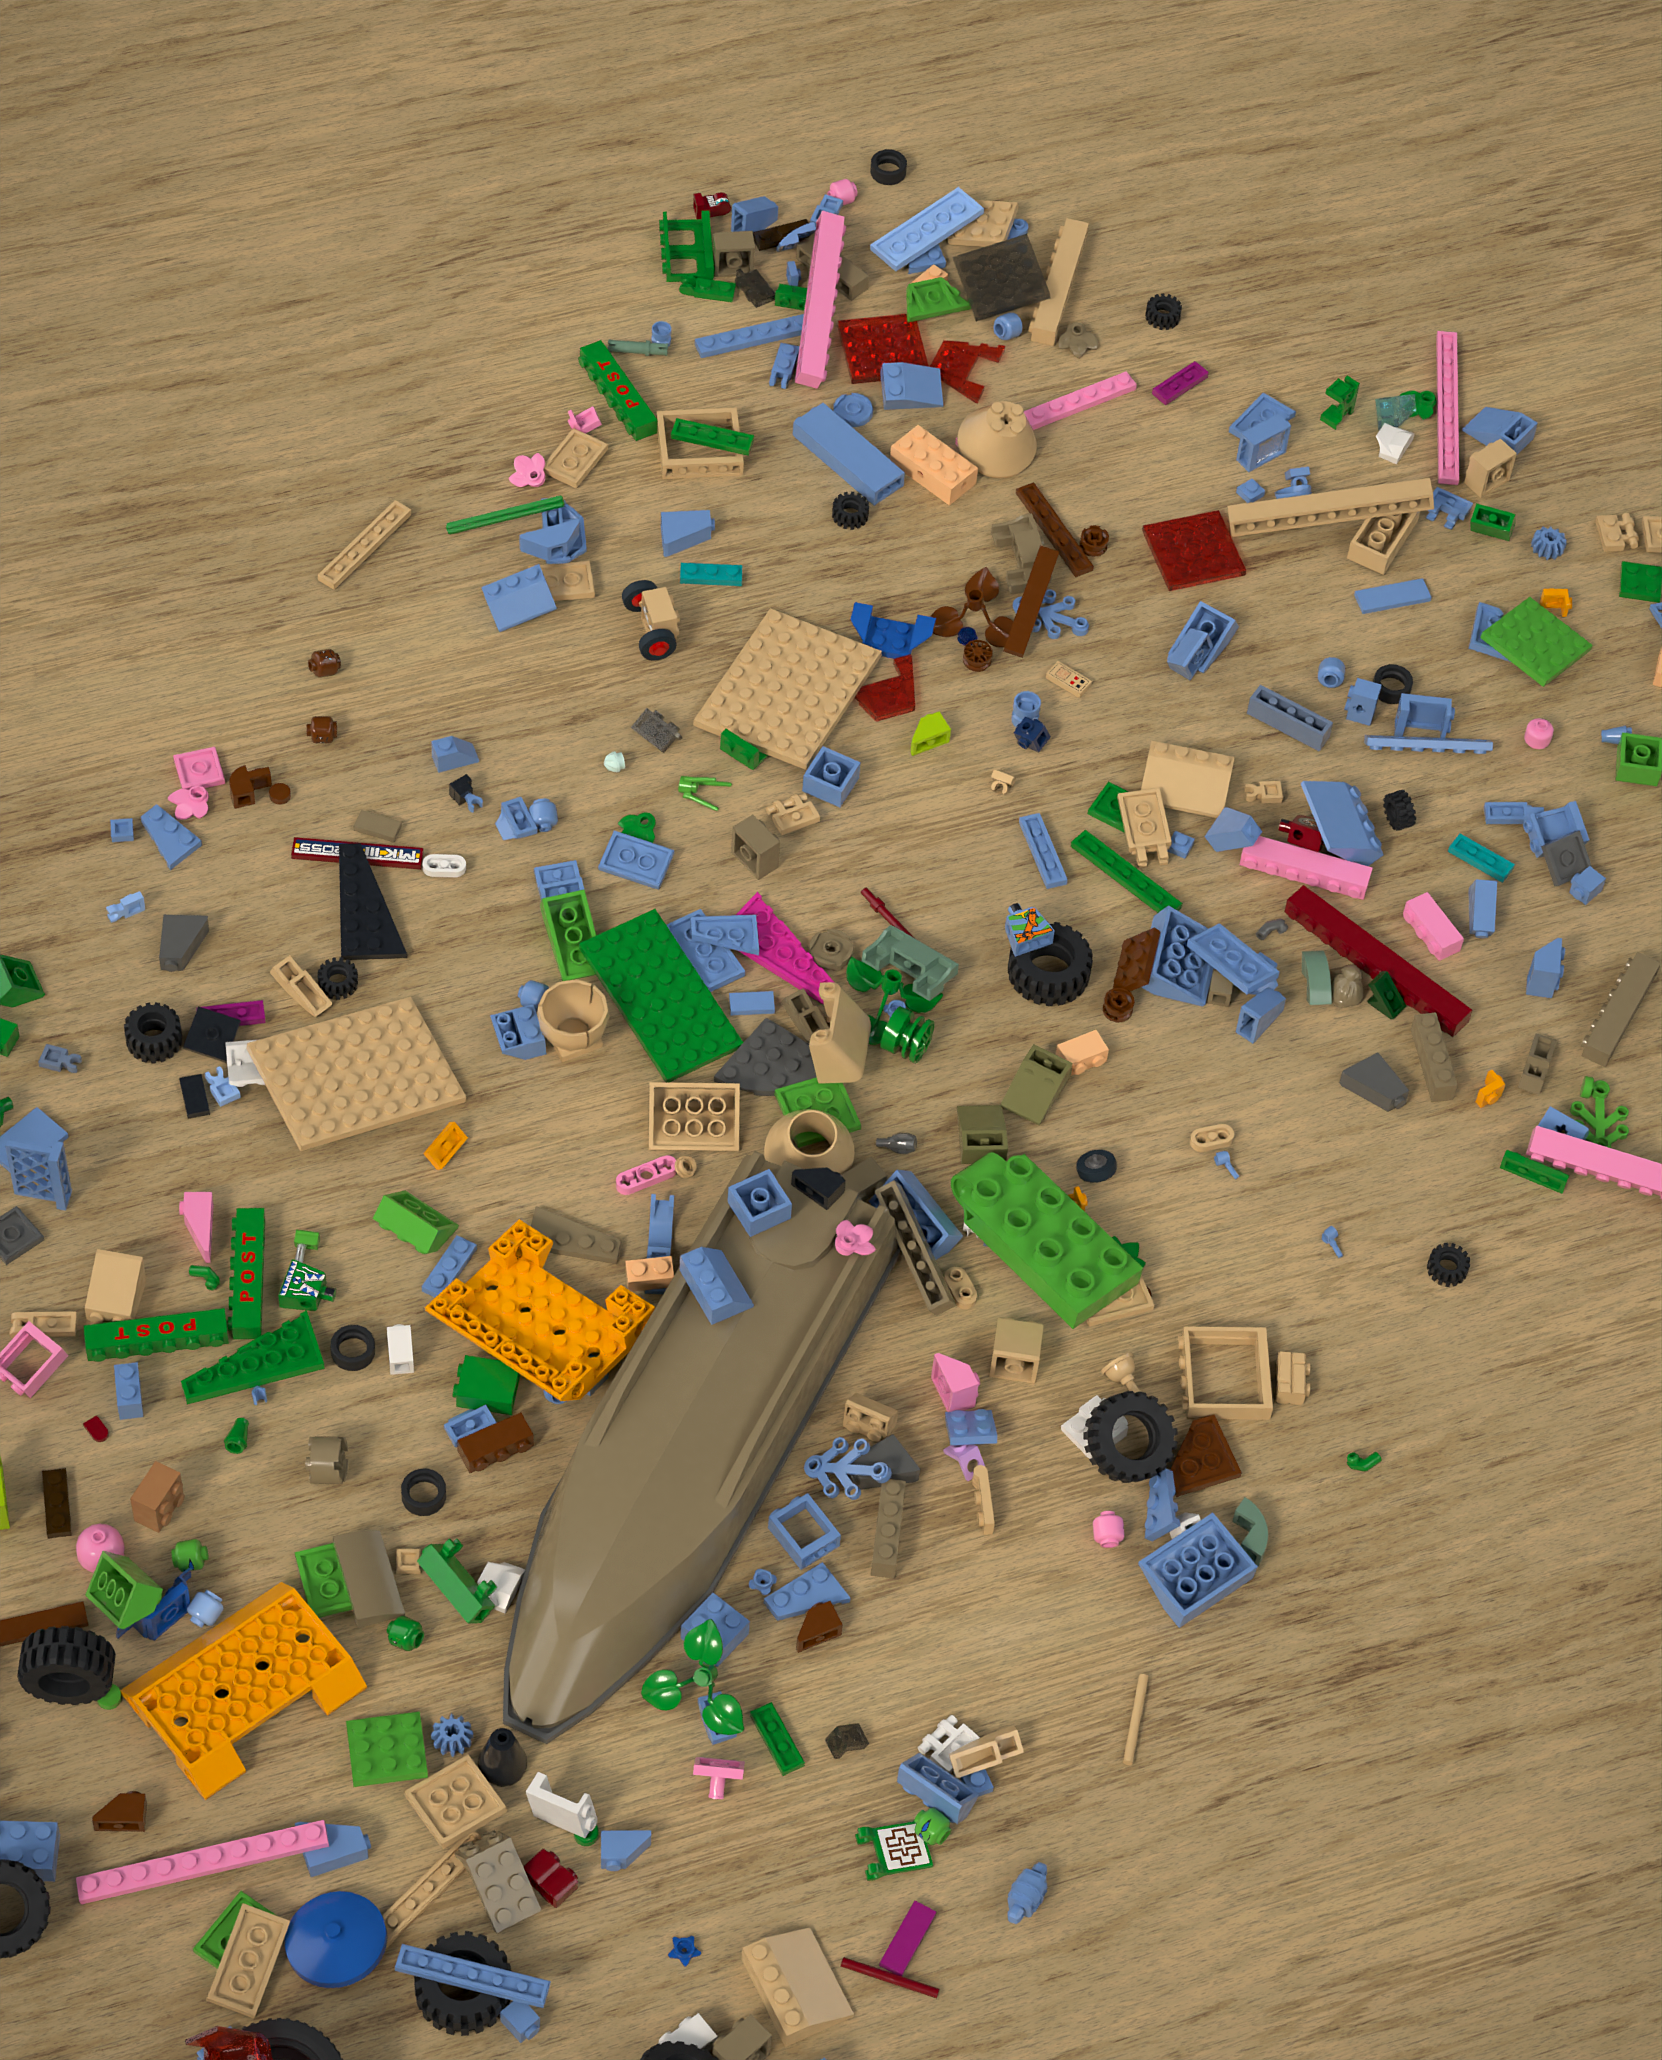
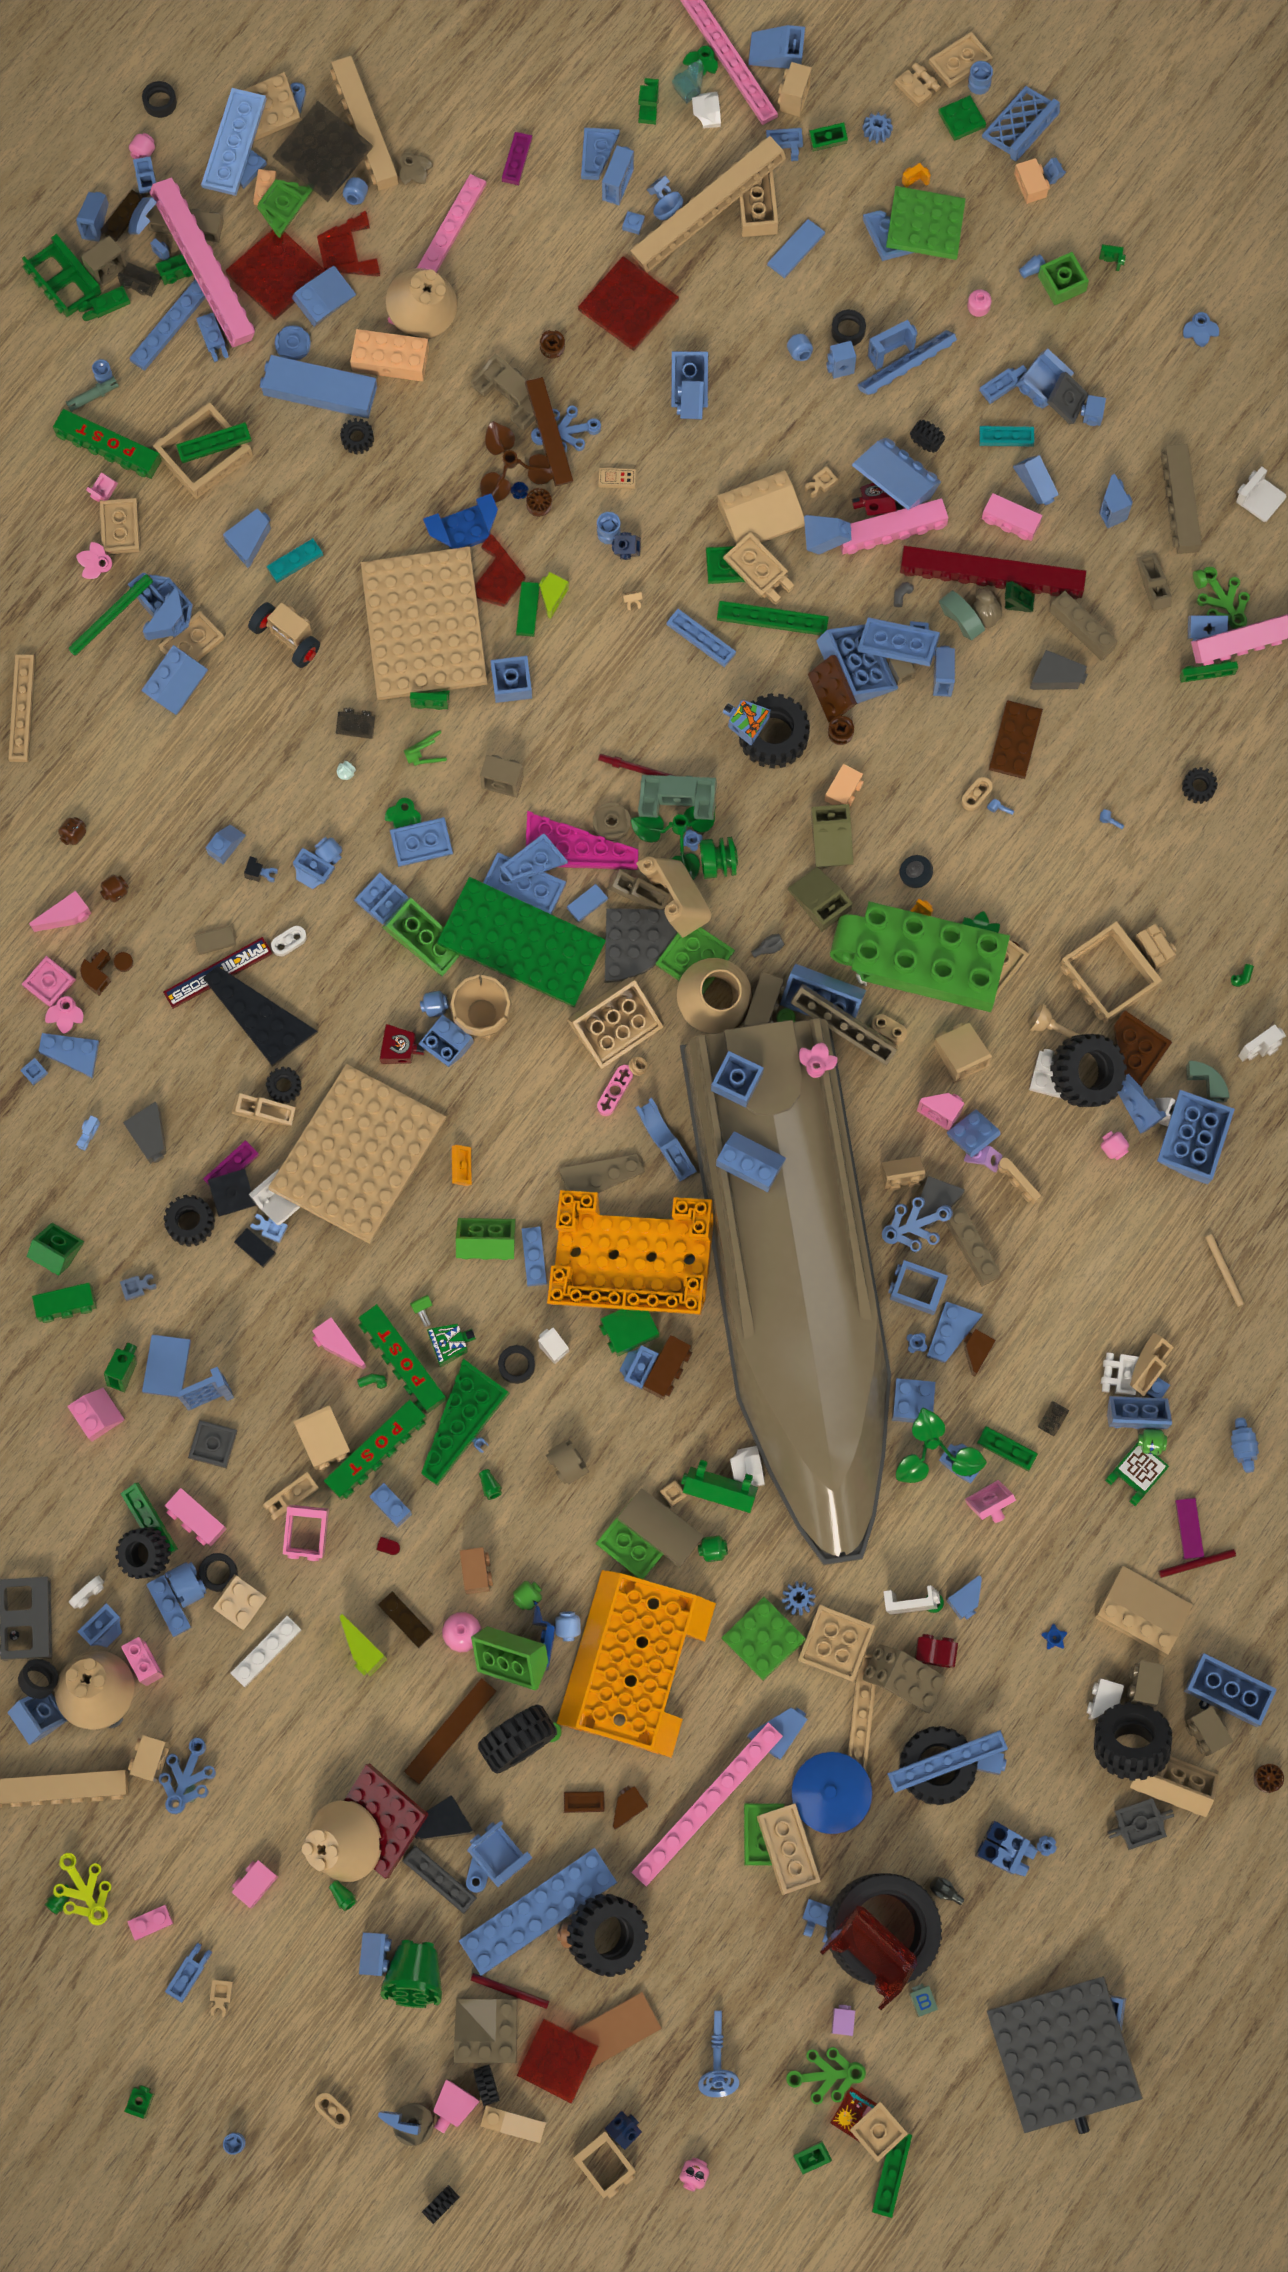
camera: 30 degrees left, 20 degrees up
black tyre [401,1468,446,1516] -> none
black cone [478,1728,527,1787] -> none
light nougat brick [625,1256,674,1292] -> none
dark red leg [693,192,731,219] -> none
tan plate [766,793,820,836] -> none
black slope [791,1167,846,1210] -> none
reddish brown tile [1016,482,1094,578] -> none
black tyre [1145,293,1182,330] -> none
medium blue plate [1167,831,1195,859] -> none
sand blue brick [1247,685,1333,751] -> none
light orange bracket [1475,1070,1505,1108] -> none
none -> bright pink slope [29,891,91,932]
none -> dark red torso [380,1024,425,1064]
none -> green tile [516,582,540,637]
none -> reddish brown tile [564,1791,604,1813]
none -> reddish brown plate [989,700,1043,779]
none -> white plate [1238,1025,1286,1062]

